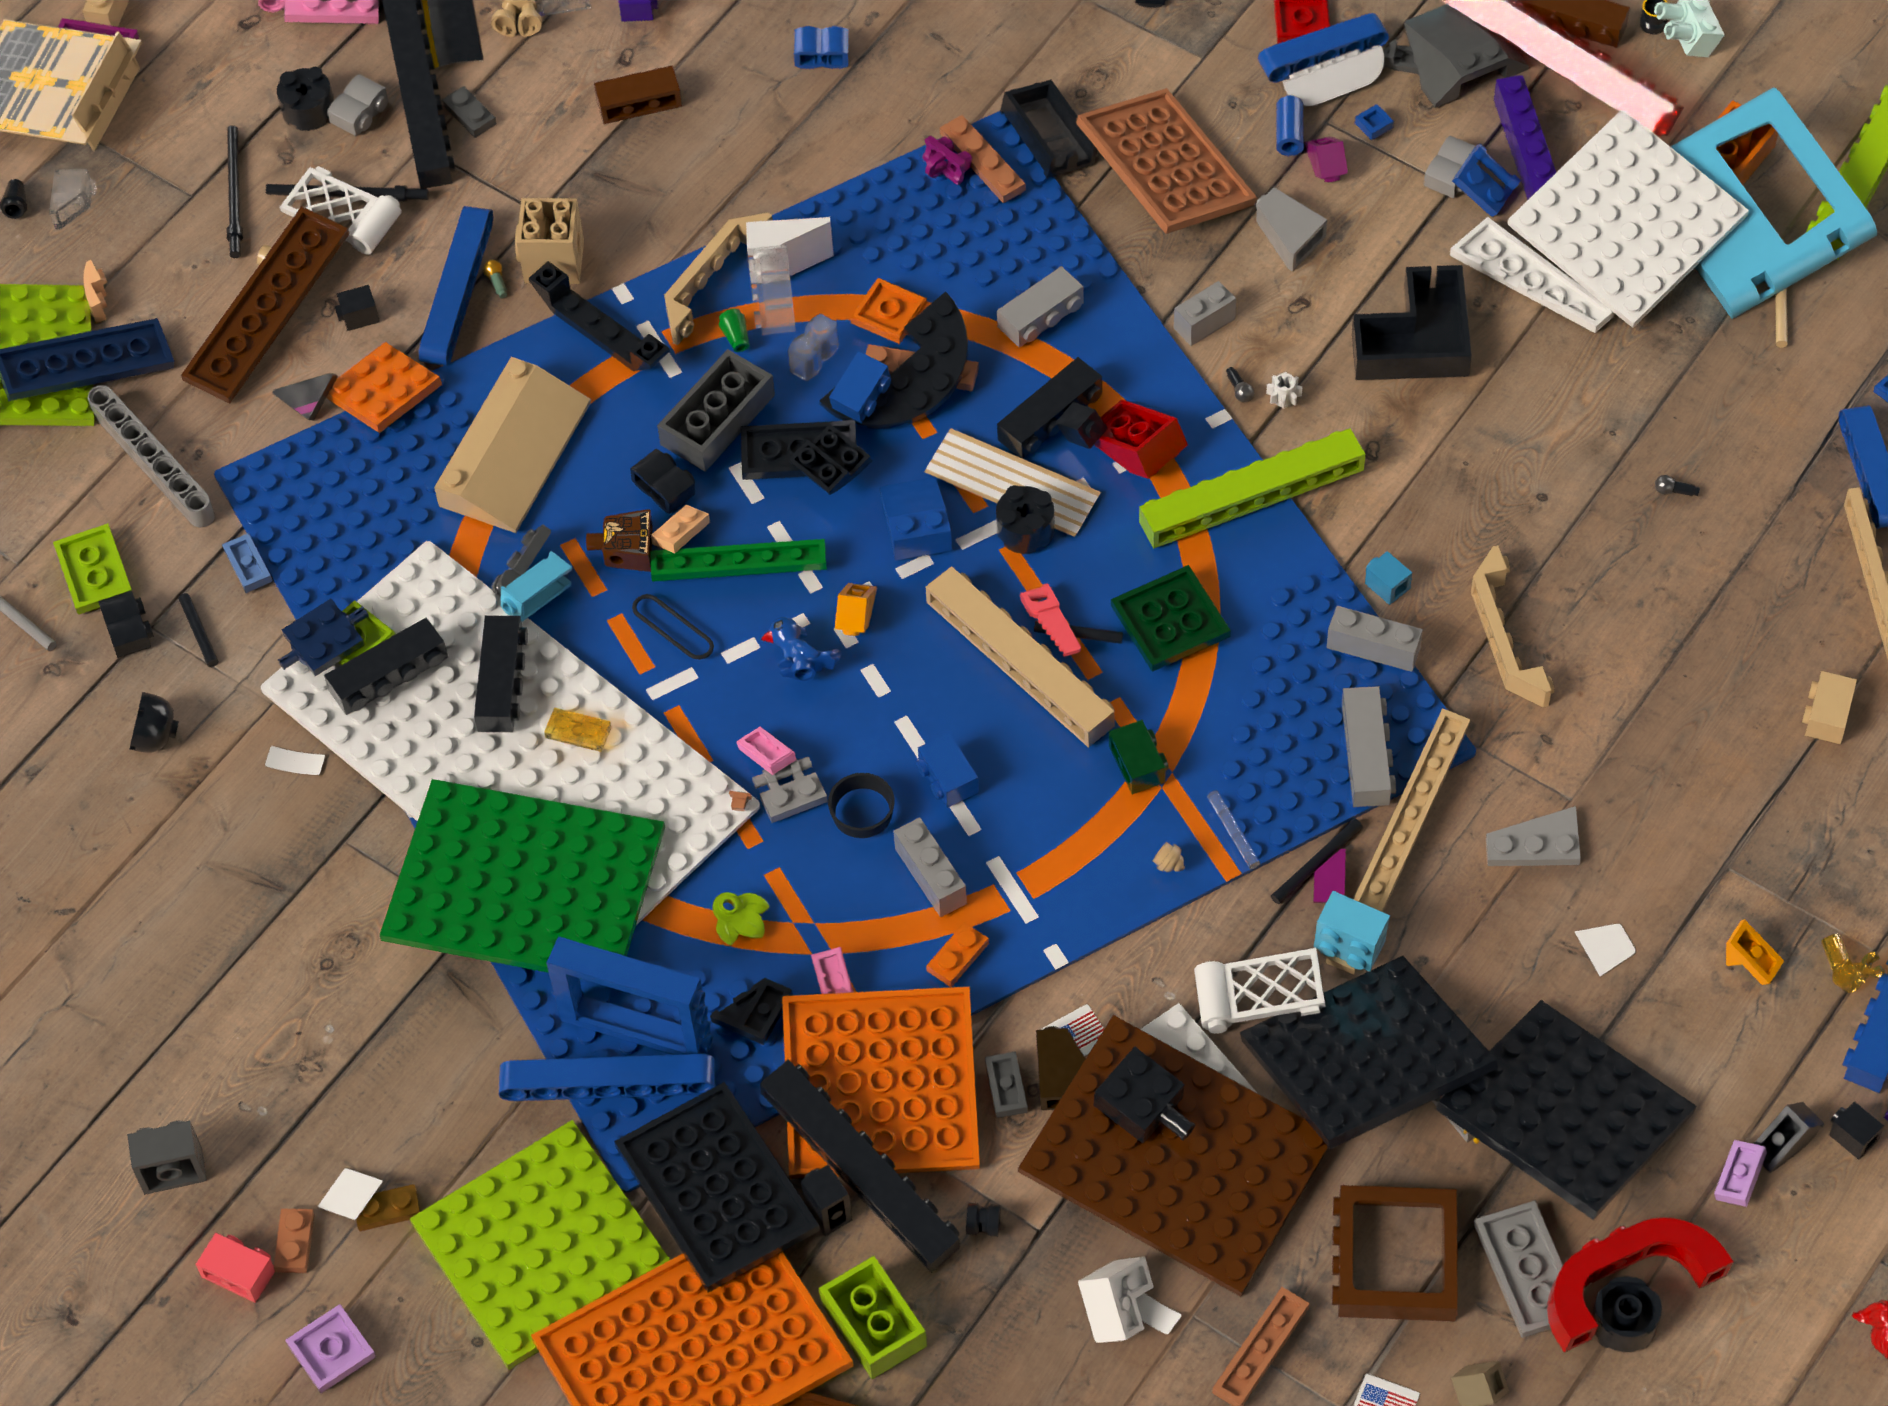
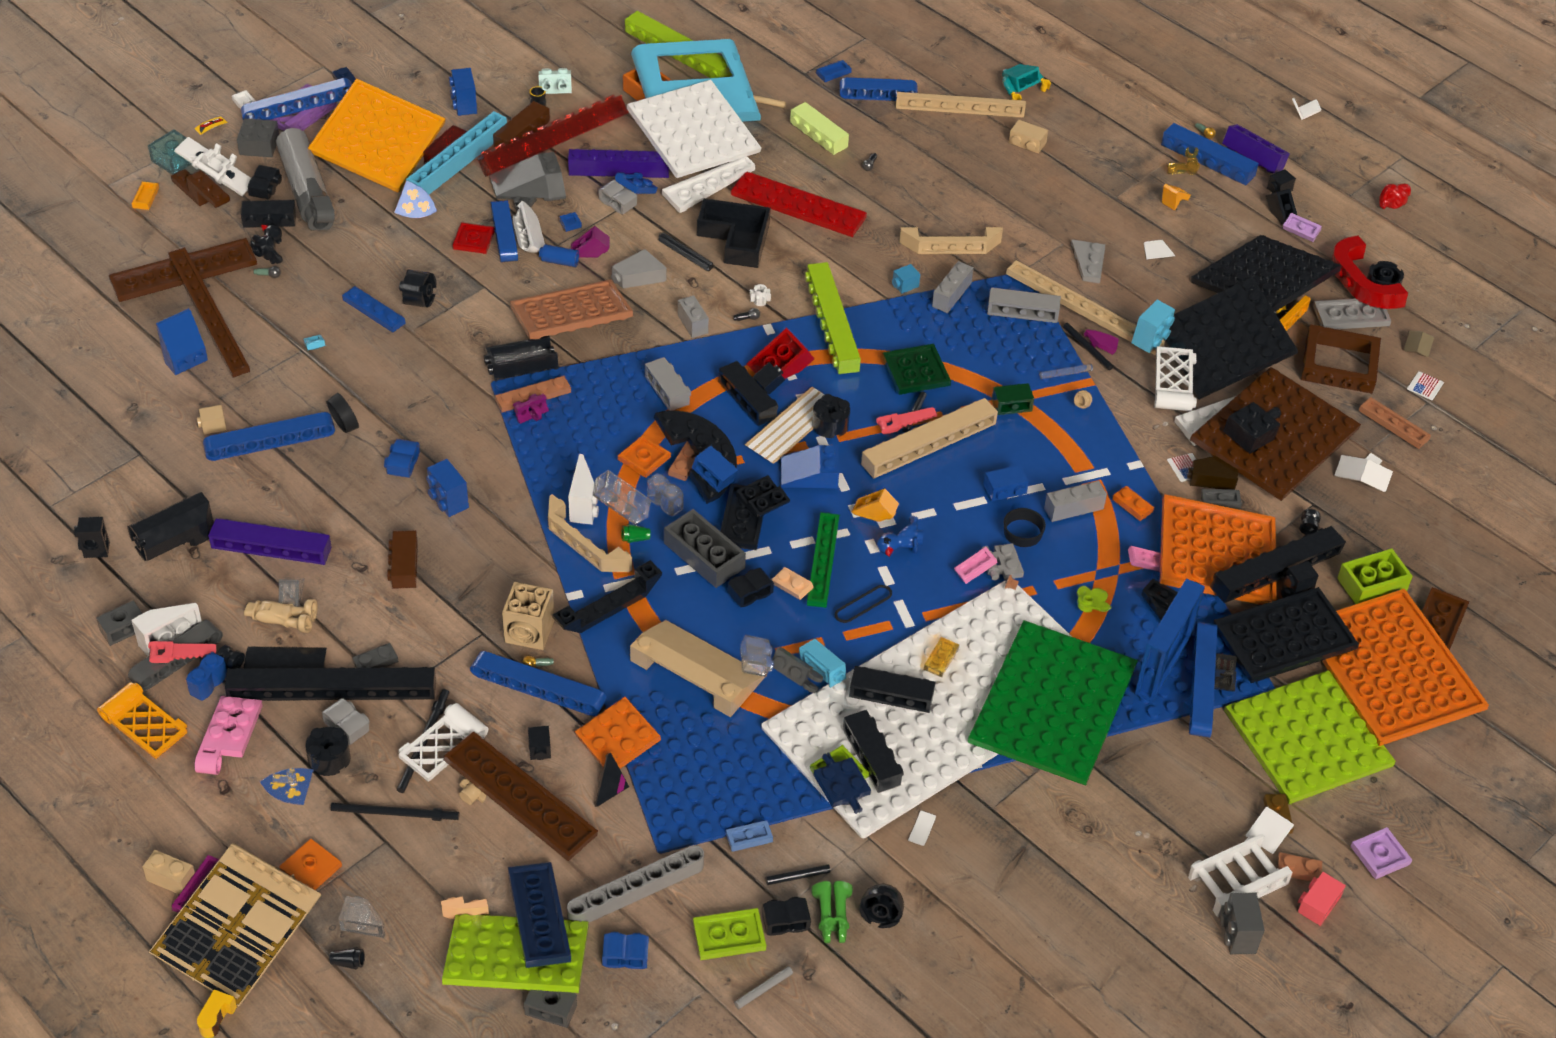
camera: 85 degrees left, 10 degrees down
reddish brown torso [586,509,653,572] -> none
none -> clear shield [260,768,313,805]
none -> orange plate [279,839,342,890]
none -> blue brick [426,459,469,517]
none -> blue brick [602,932,649,969]
none -> black axle [659,233,713,271]
none -> red plate [731,172,867,237]
none -> clear brick [740,635,774,677]
none -> yellowish green brick [790,102,849,155]
none -> bright green piece [811,881,853,943]
none -> white fence [1188,834,1293,917]
none -> clear smoke slope [1214,653,1237,692]
none -> light orange tile [1280,295,1311,331]

